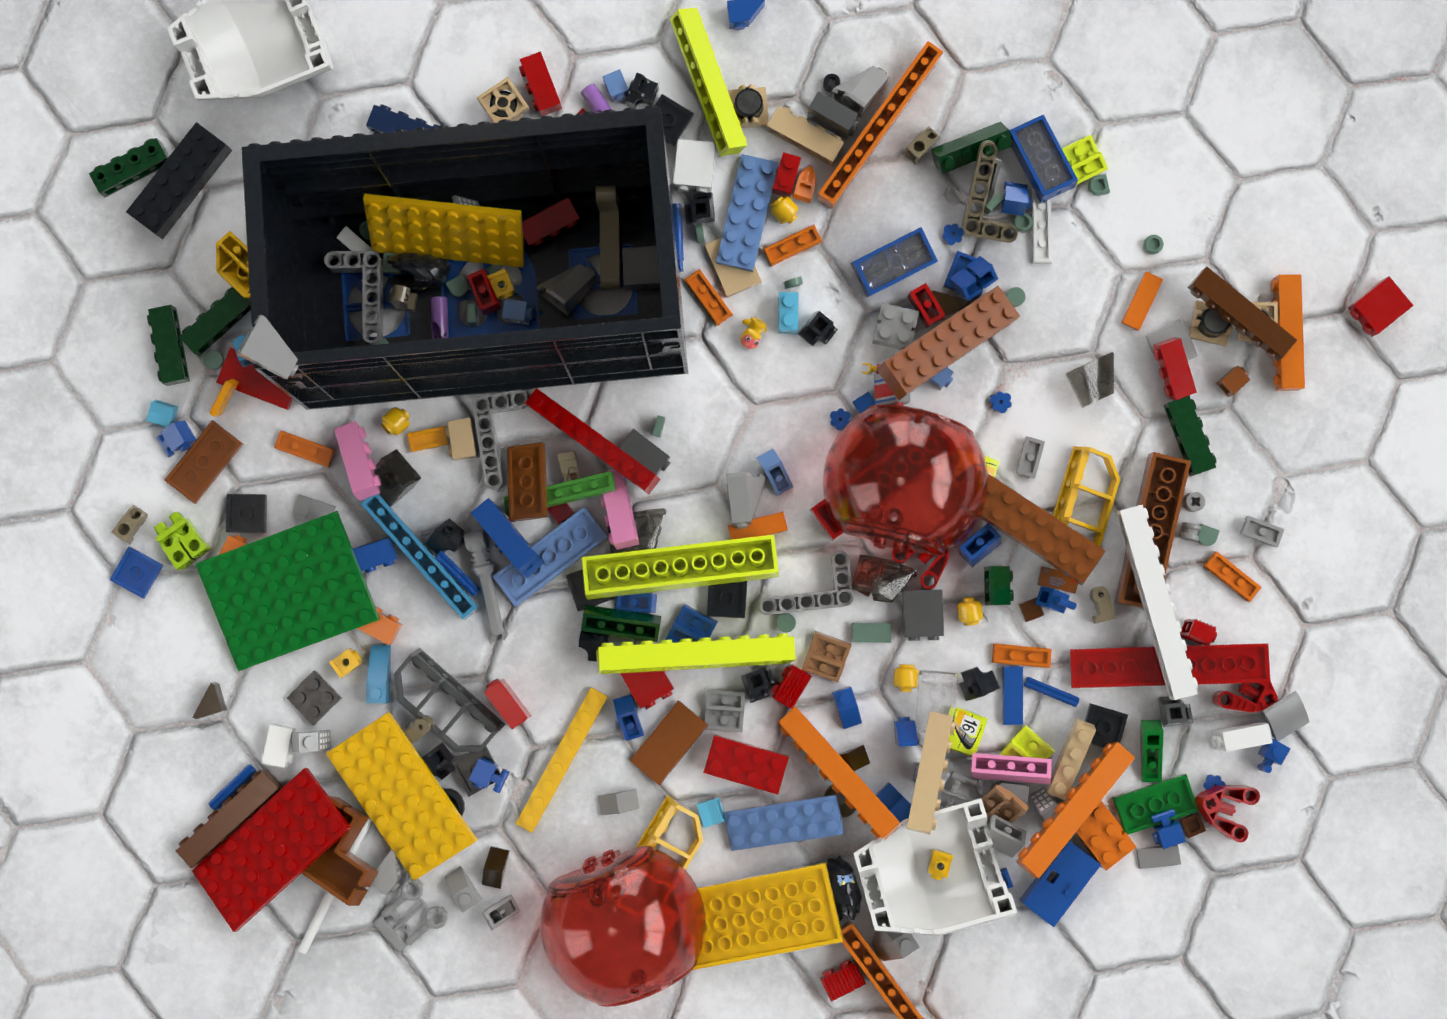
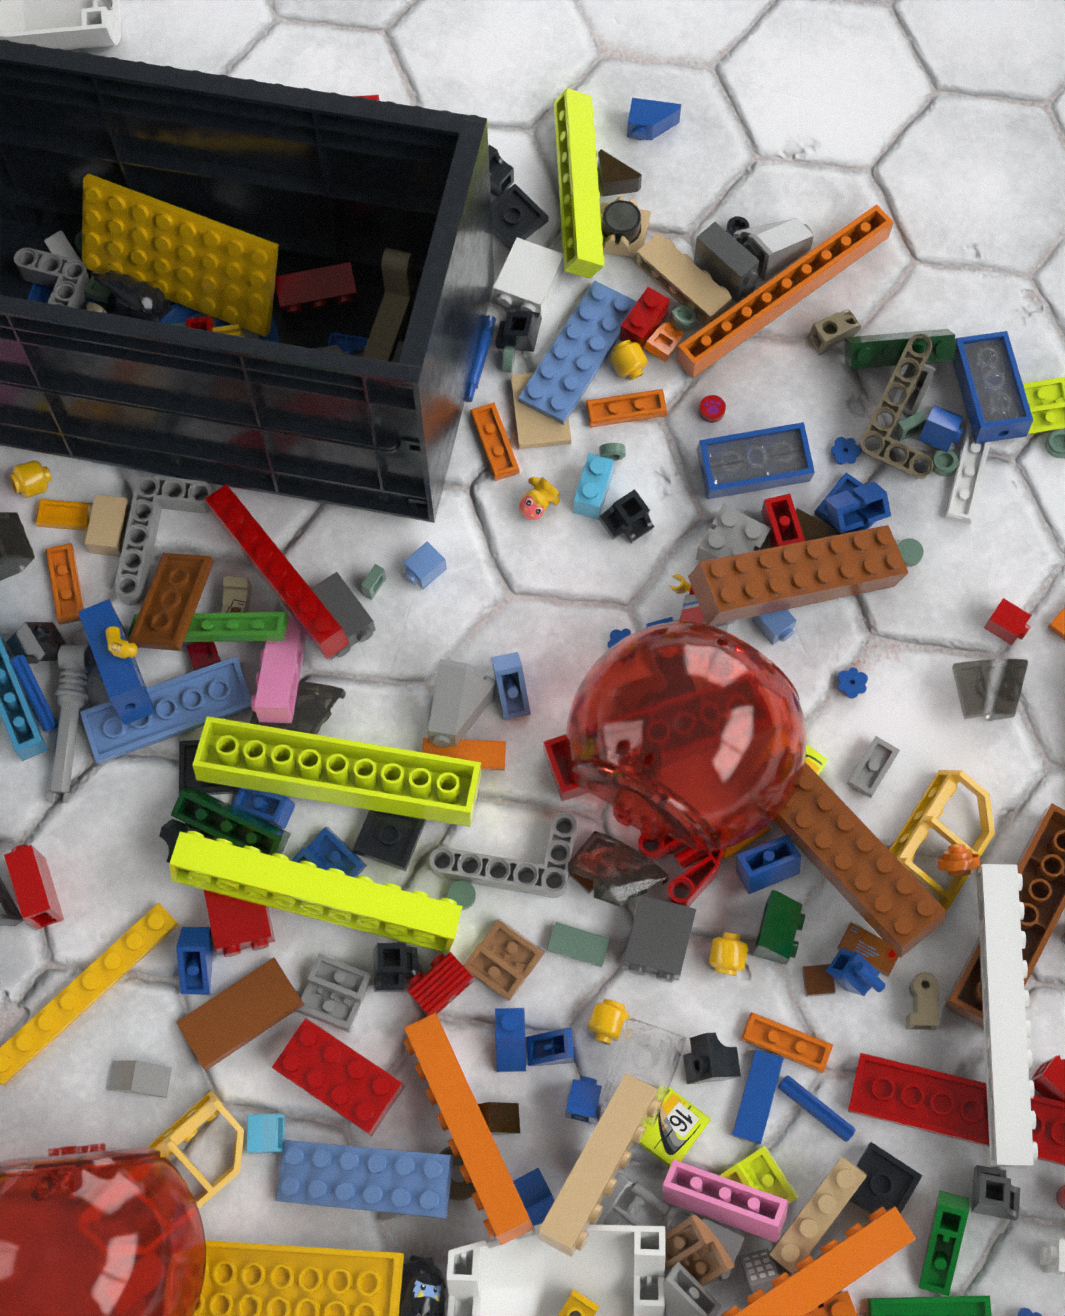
camera: 20 degrees right, 15 degrees down
none -> orange tile [45,543,84,625]
none -> yellow arm [106,627,138,659]
none -> medium blue brick [403,541,447,590]
none -> blue slope [526,1028,574,1066]
none -> dark brown slope [598,149,642,197]
none -> sand green tile [670,305,697,331]
none -> red tile [699,395,726,423]
none -> orange plate [937,844,980,876]
none -> red brick [984,598,1032,645]

